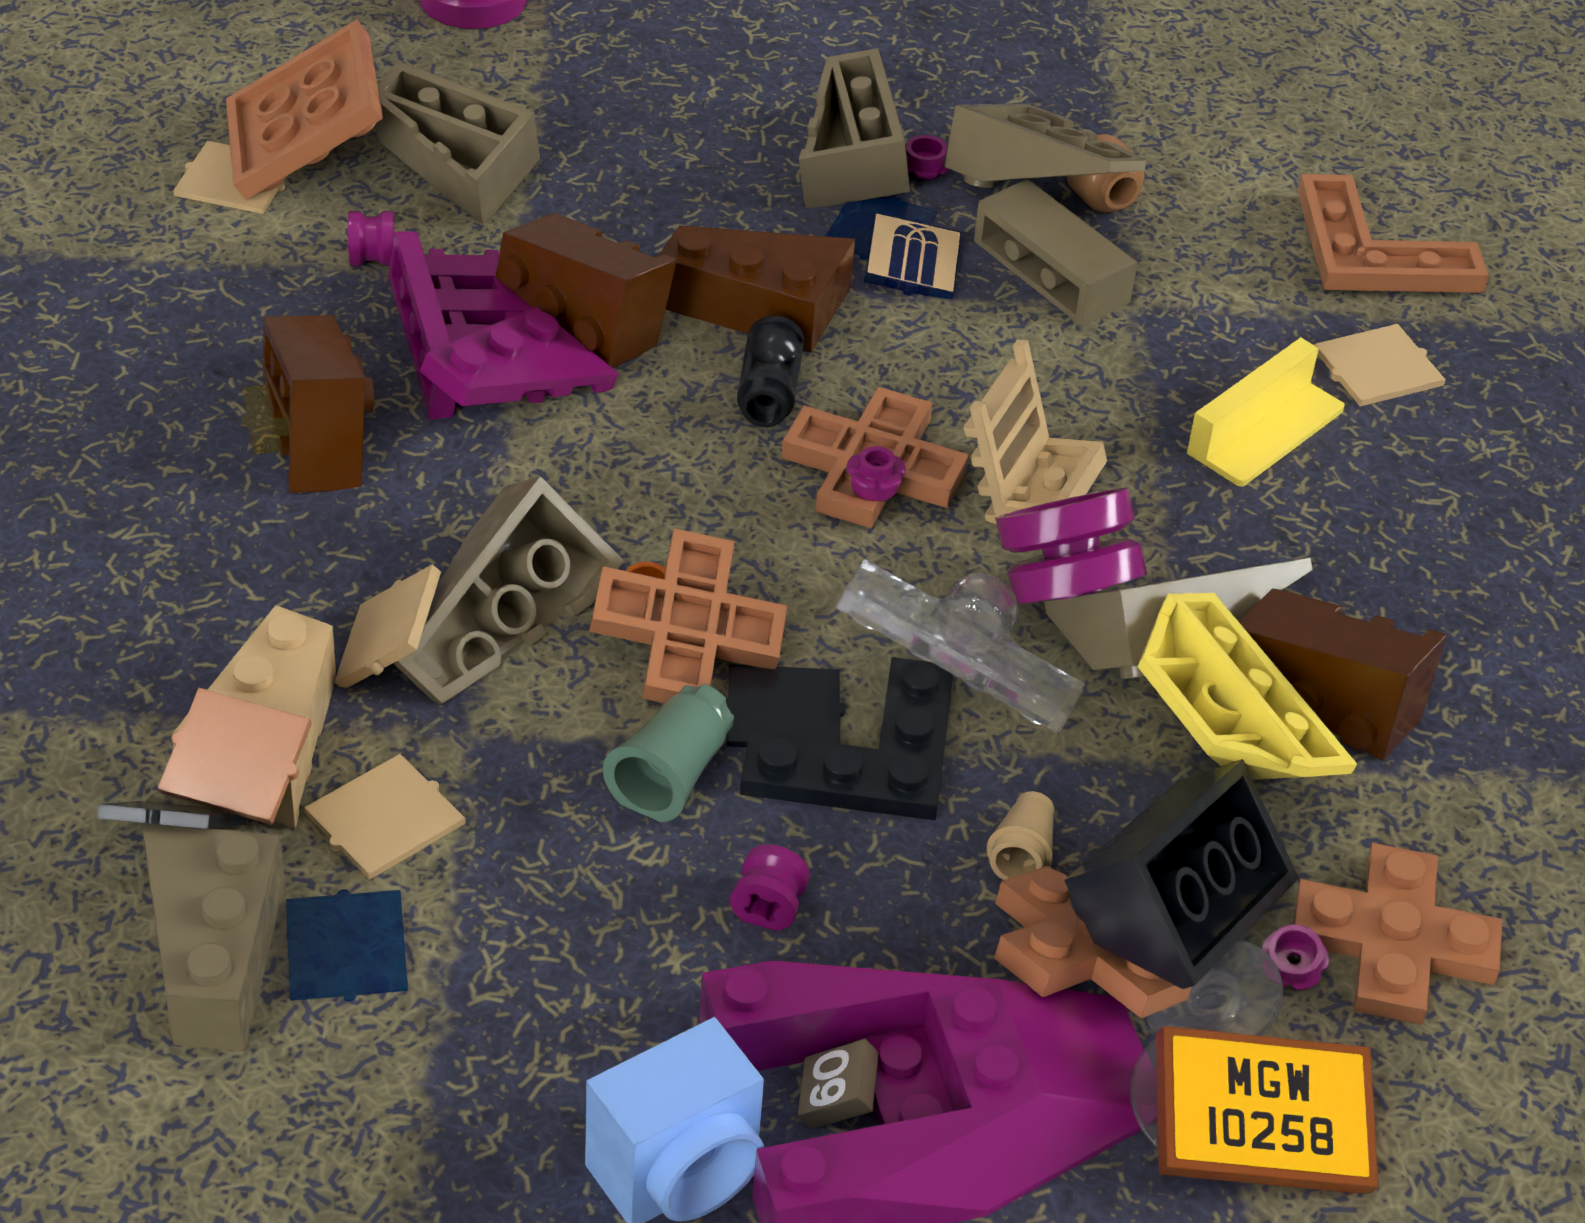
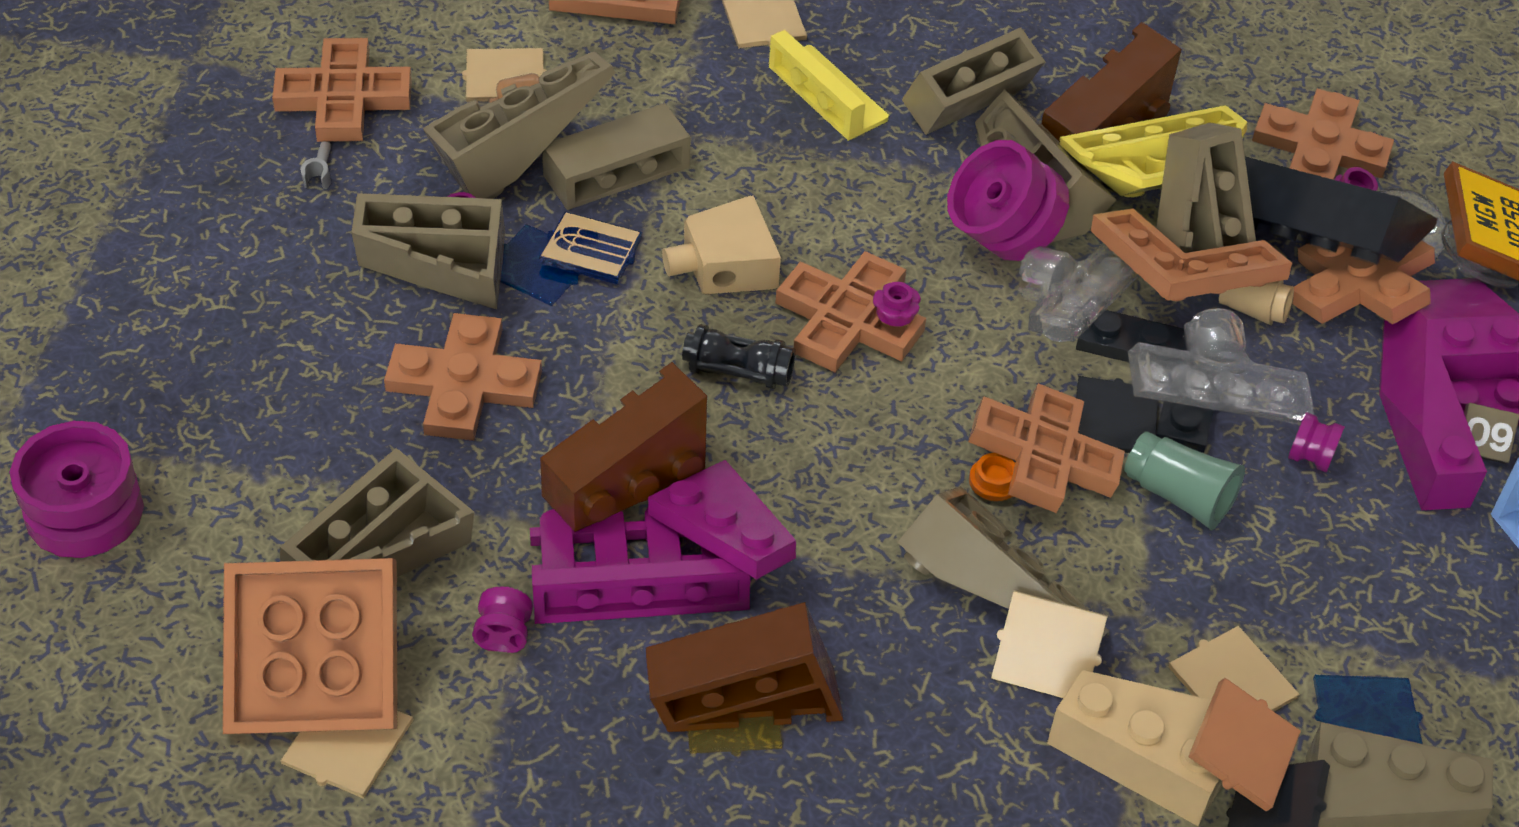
camera: 80 degrees left, 5 degrees up
reddish brown wedge [657,225,855,353] -> none
tan plate [963,339,1107,524] -> none
none -> nougat plate [272,38,412,142]
none -> light grey hand [300,141,331,189]
none -> nougat plate [384,313,542,441]
none -> tan piece [462,48,547,102]
none -> tan torso [662,195,781,294]
none -> dark tan brick [902,27,1045,135]
none -> nougat plate [1091,208,1292,301]
none -> clear plate [1128,308,1315,424]
none -> dark tan wedge [1156,122,1256,253]

